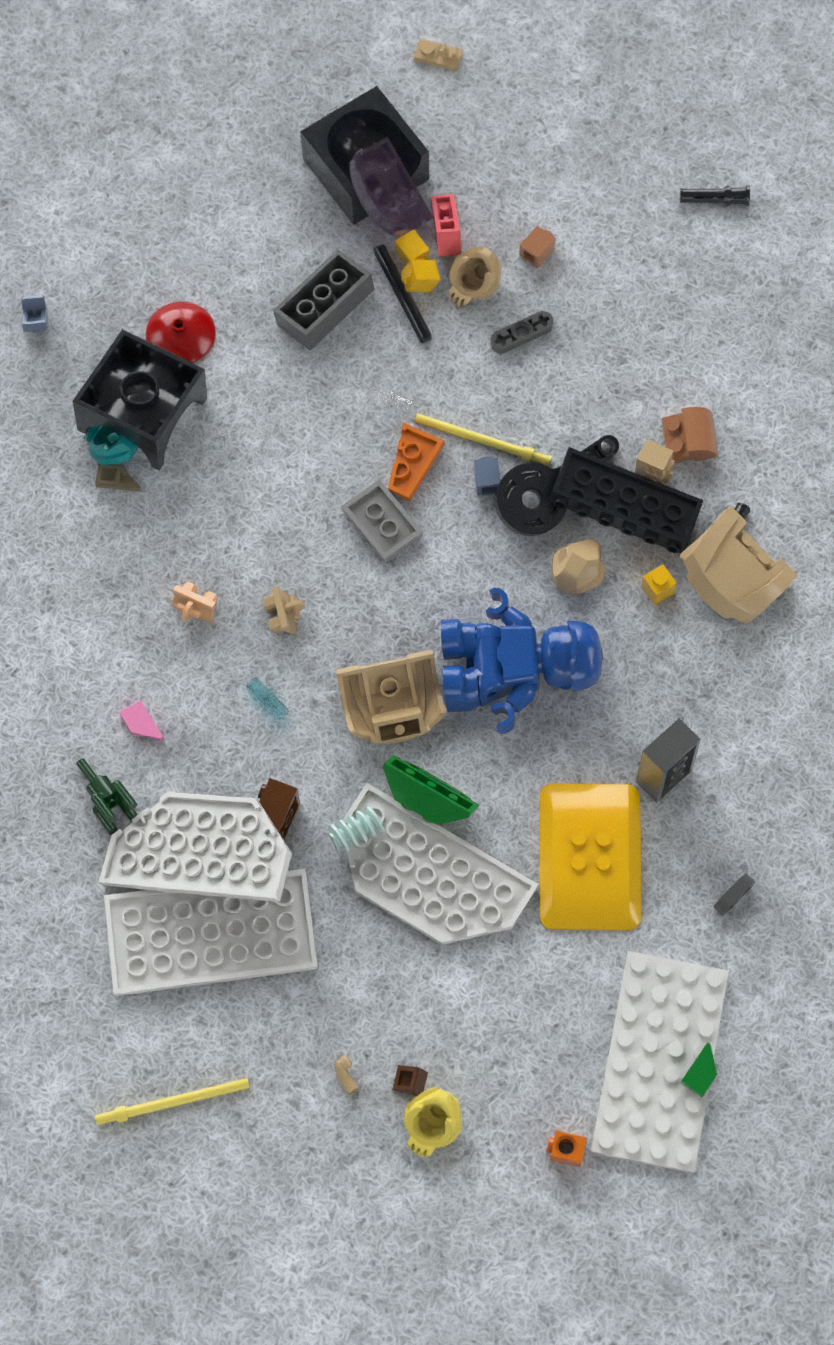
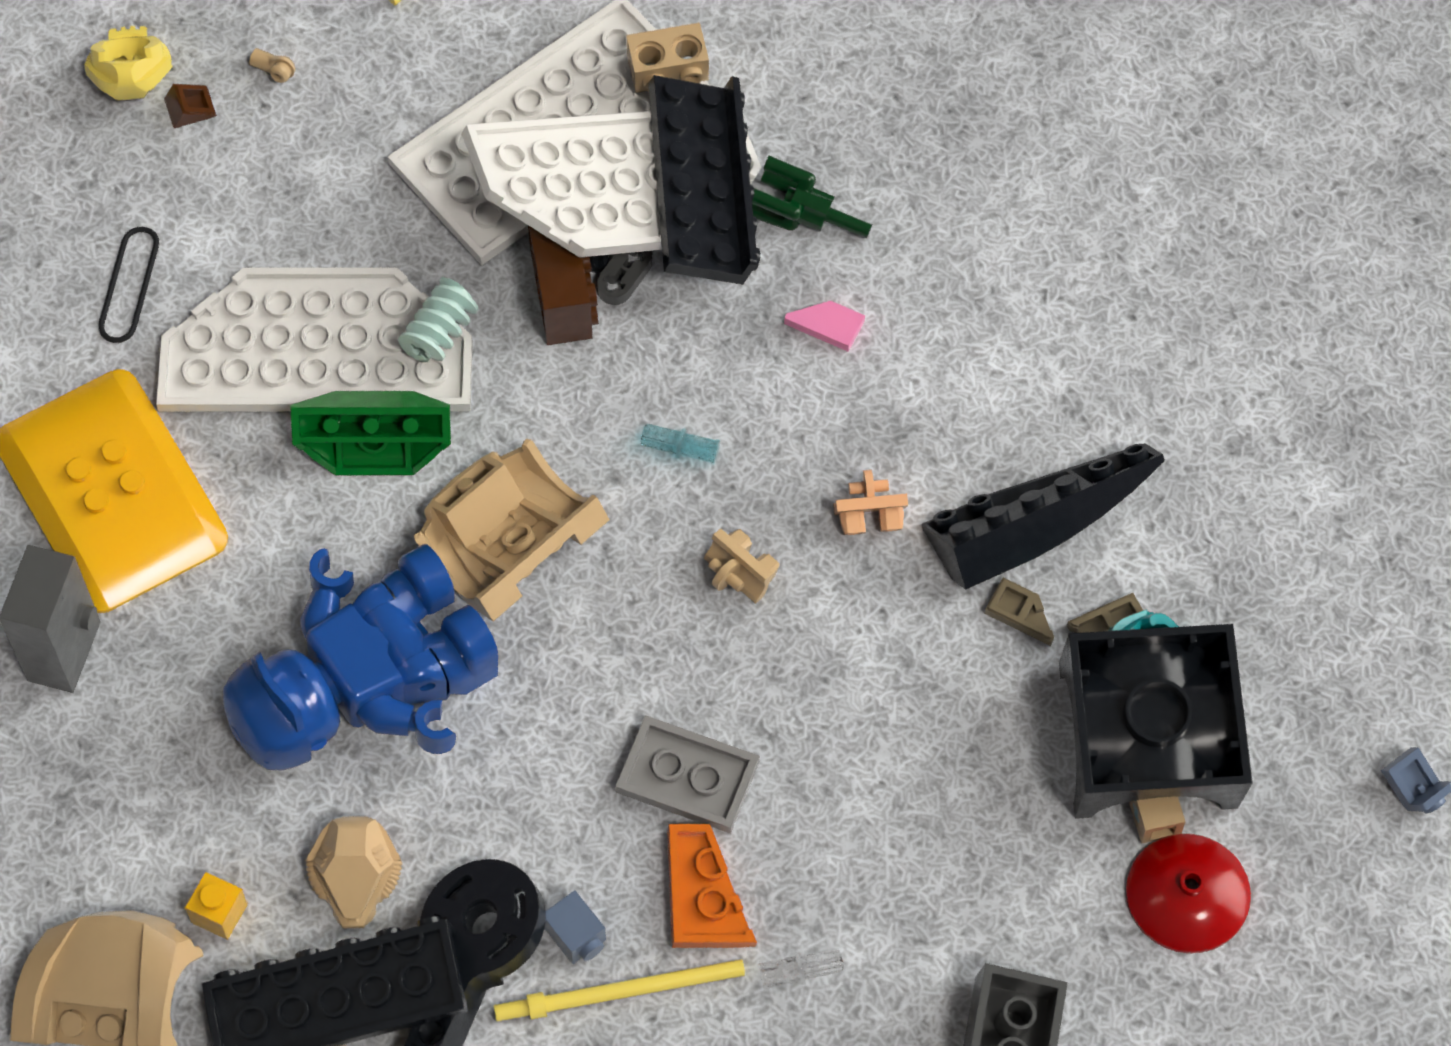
camera: 145 degrees right, 5 degrees down
none -> black piece [99,227,159,343]
none -> tan brick [626,22,709,93]
none -> black bracket [648,75,761,285]
none -> black wedge [921,443,1165,590]
none -> dark tan tile [984,577,1054,646]

